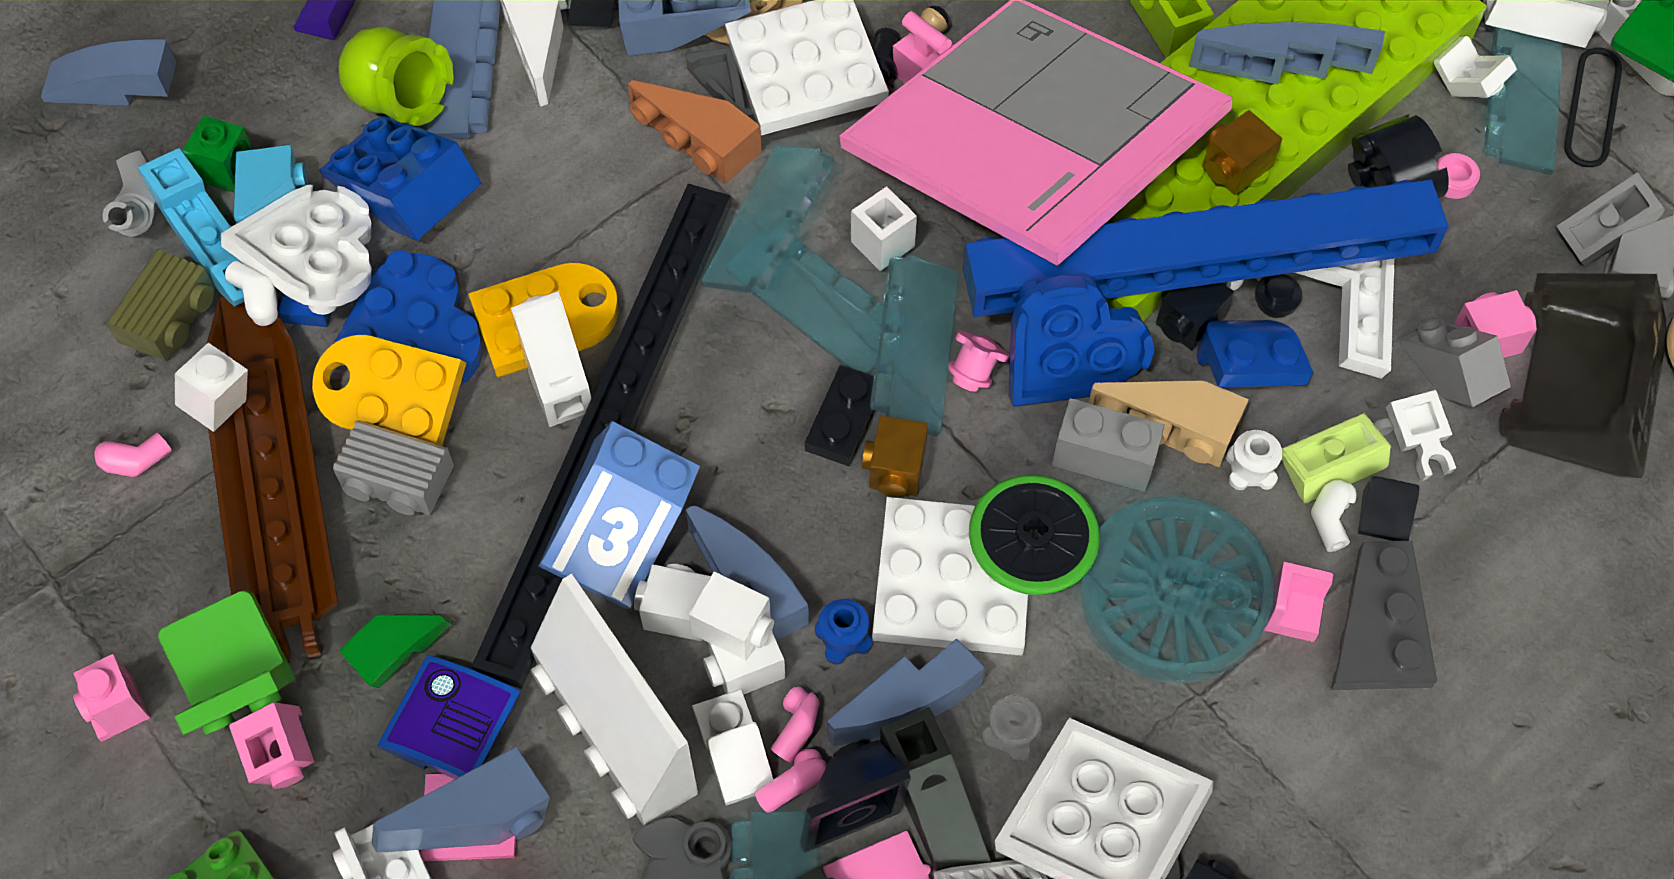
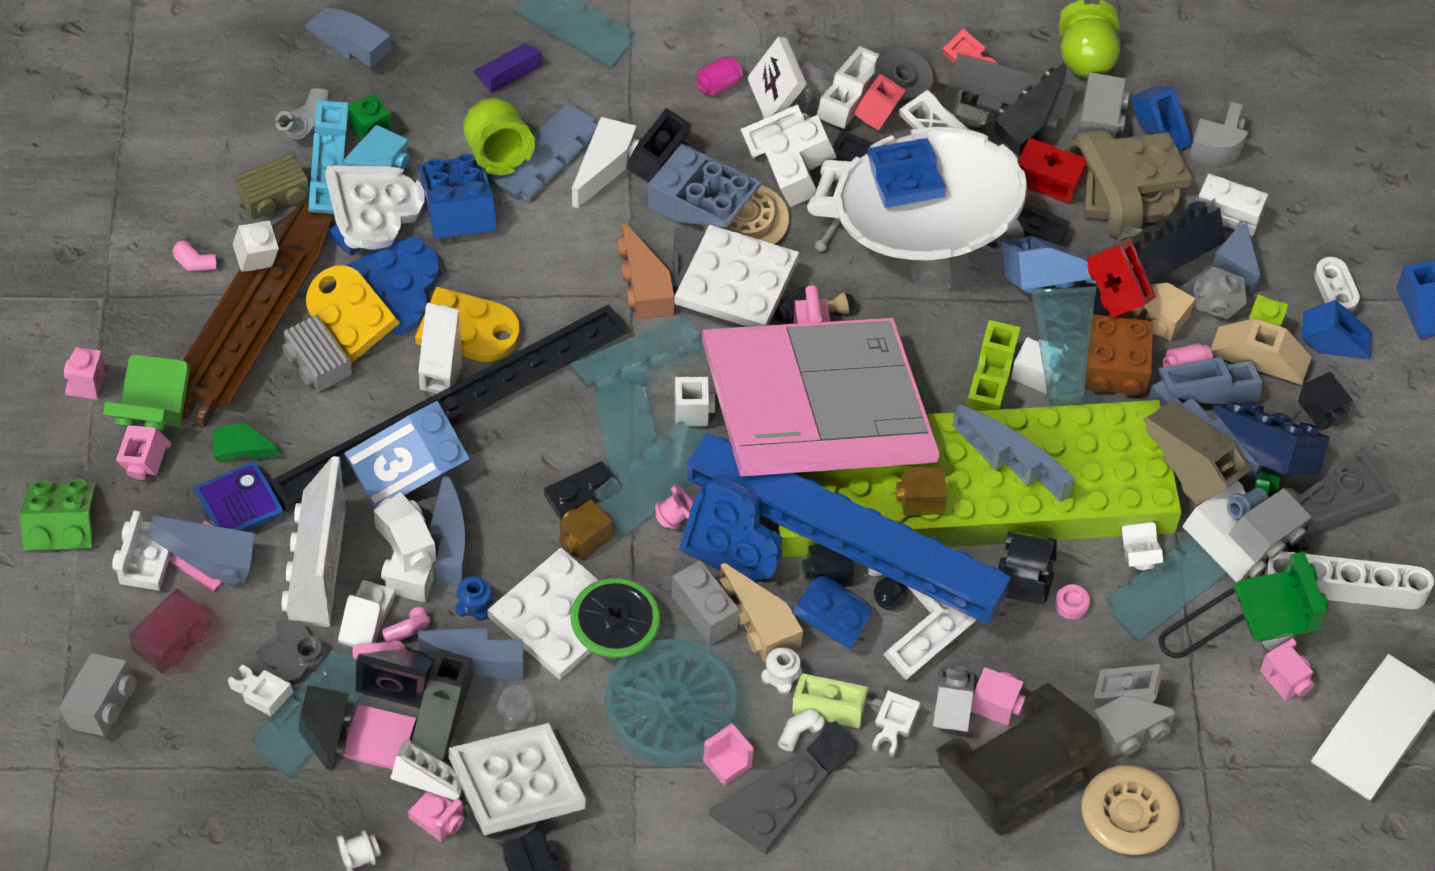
camera: 35 degrees right, 5 degrees down
white arm [225,261,278,326] -> none

